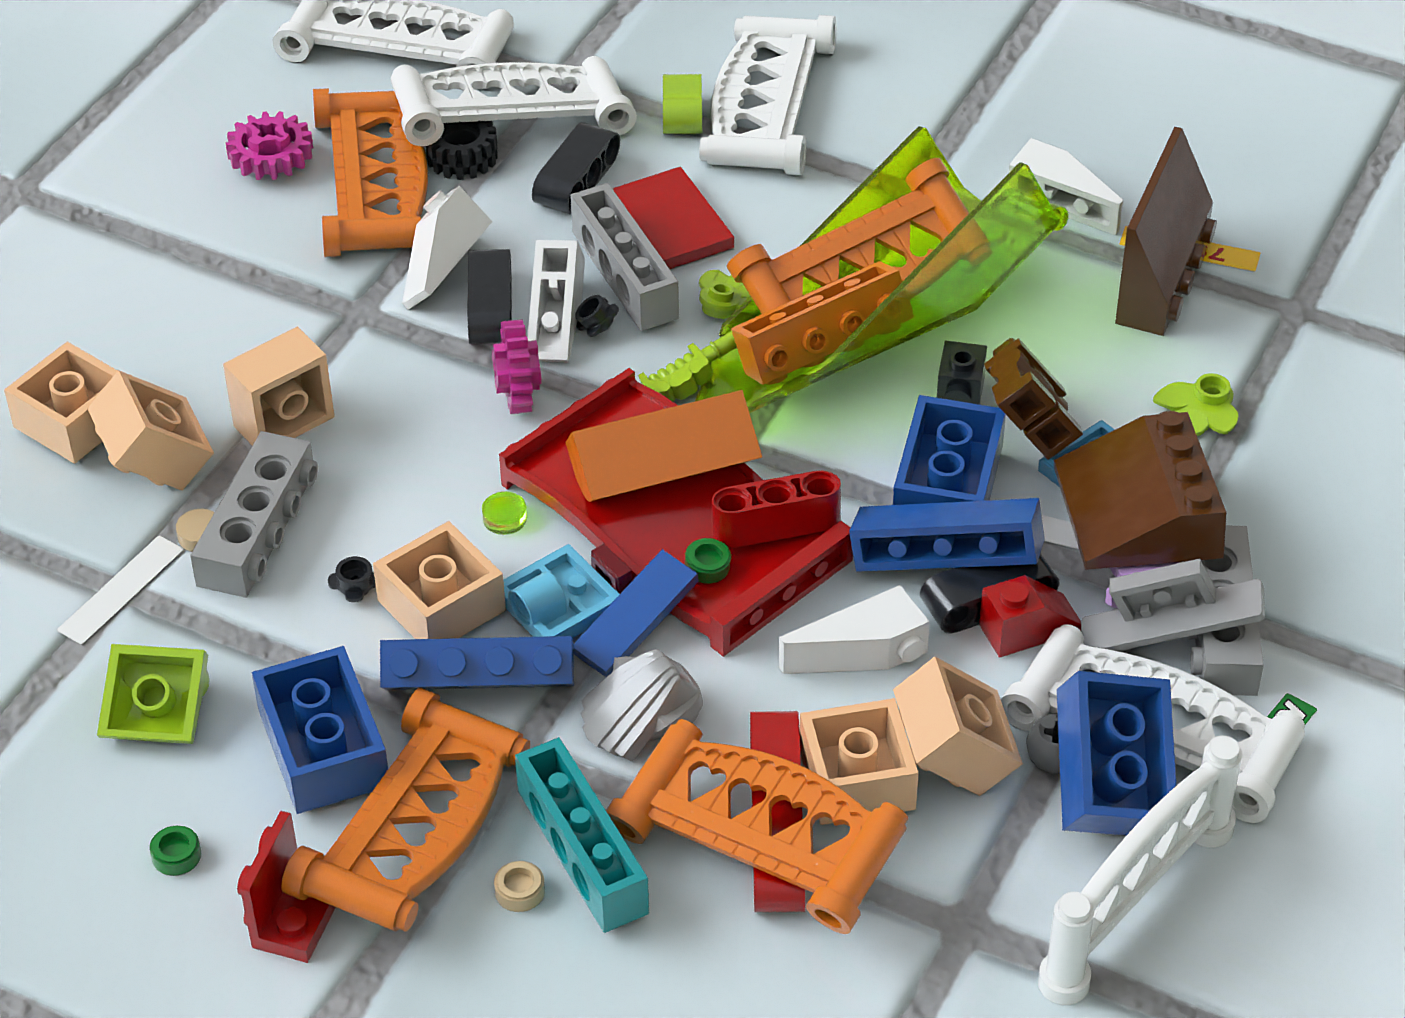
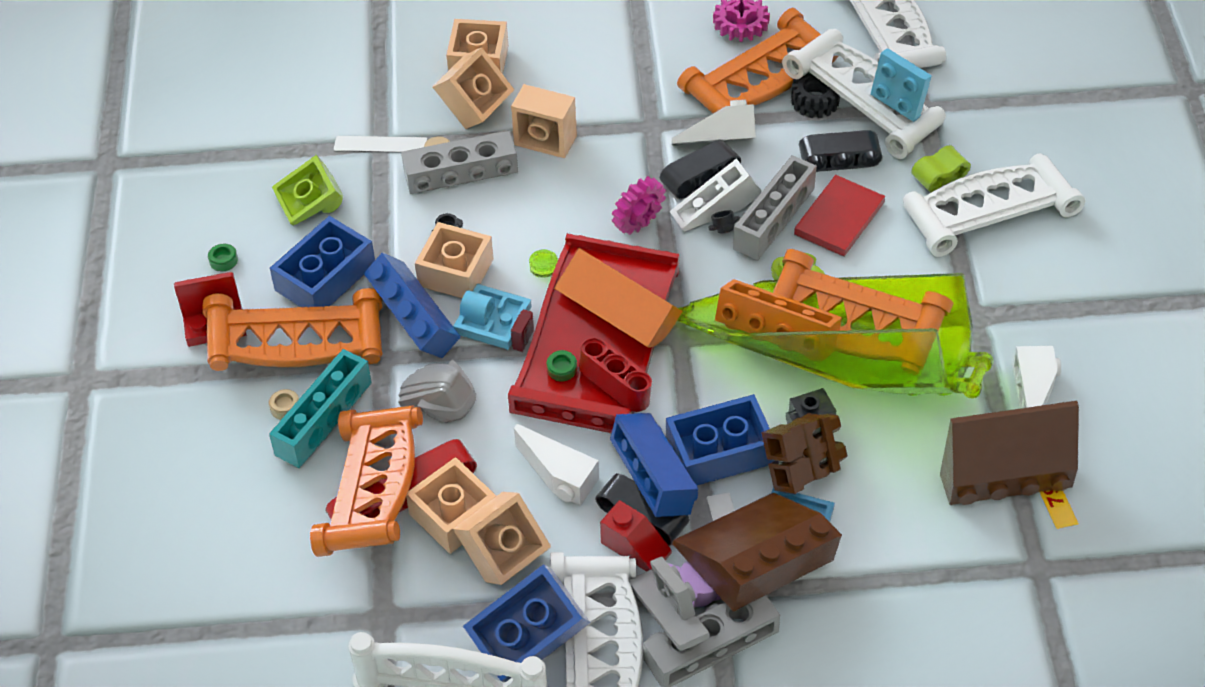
camera: 60 degrees right, 5 degrees up
blue tile [573,549,699,677] -> none
lime piece [638,331,737,402] -> none
lime plate [1153,373,1238,436] -> none
none -> medium azure plate [870,48,932,122]

